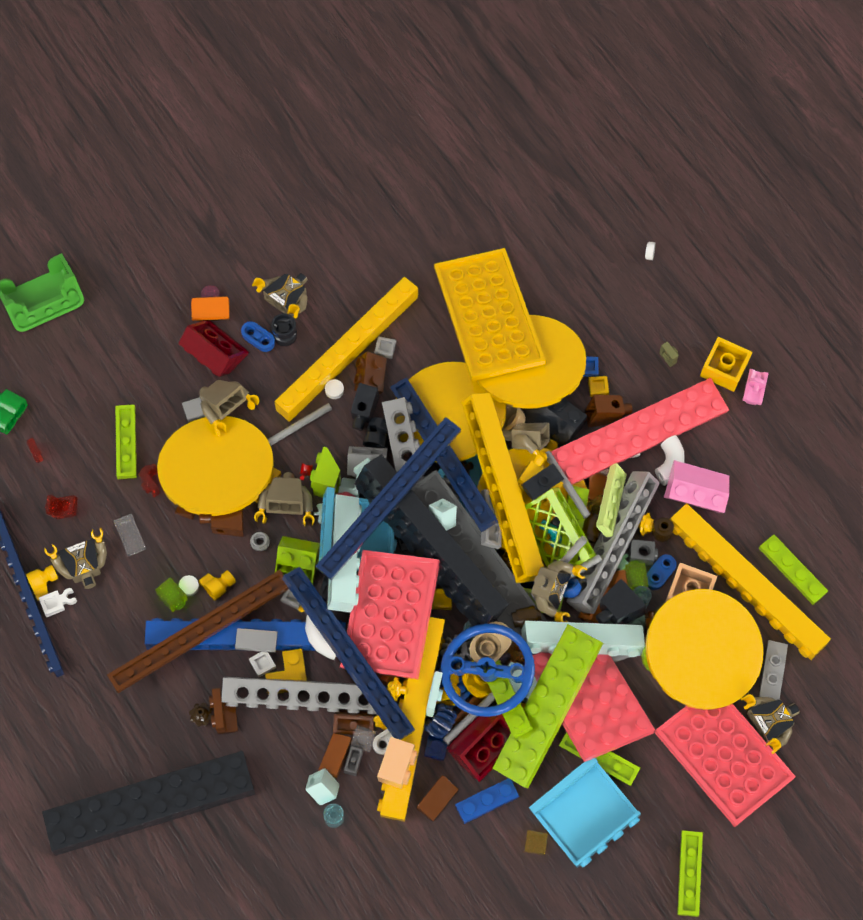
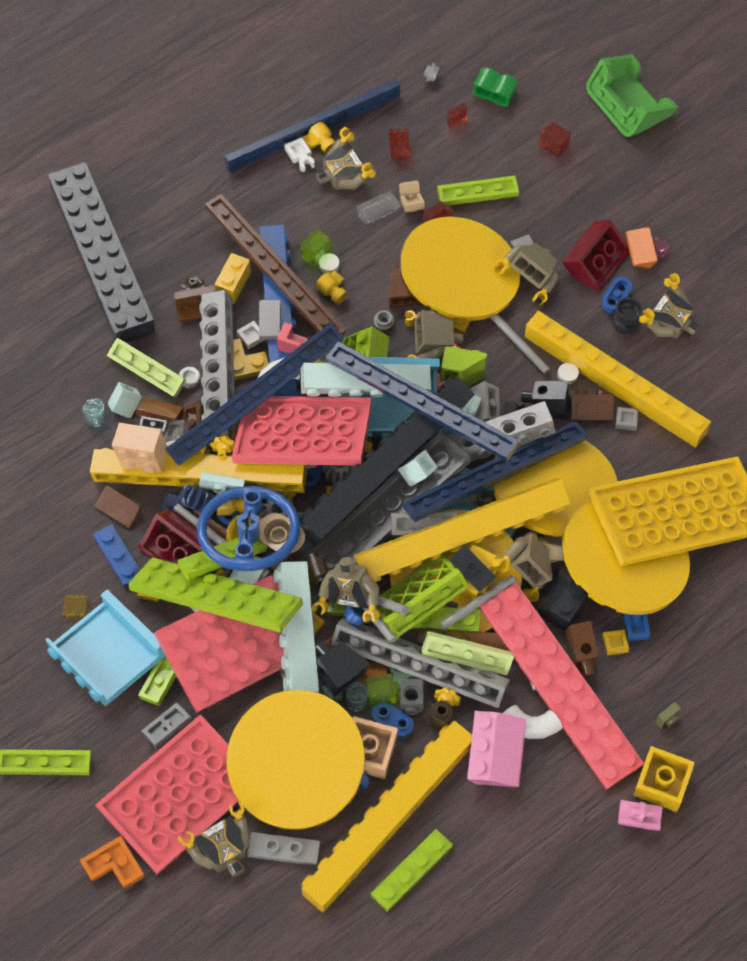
camera: 85 degrees right, 5 degrees down
none -> orange plate [80,836,145,889]
none -> yellowish green plate [107,338,186,398]
none -> hinge [141,702,192,752]
none -> white tile [179,367,200,388]
none -> yellow brick [214,253,251,304]
none -> coral panel [277,322,308,354]
none -> tan bracket [399,180,425,212]
none -> clear red brick [539,122,571,157]

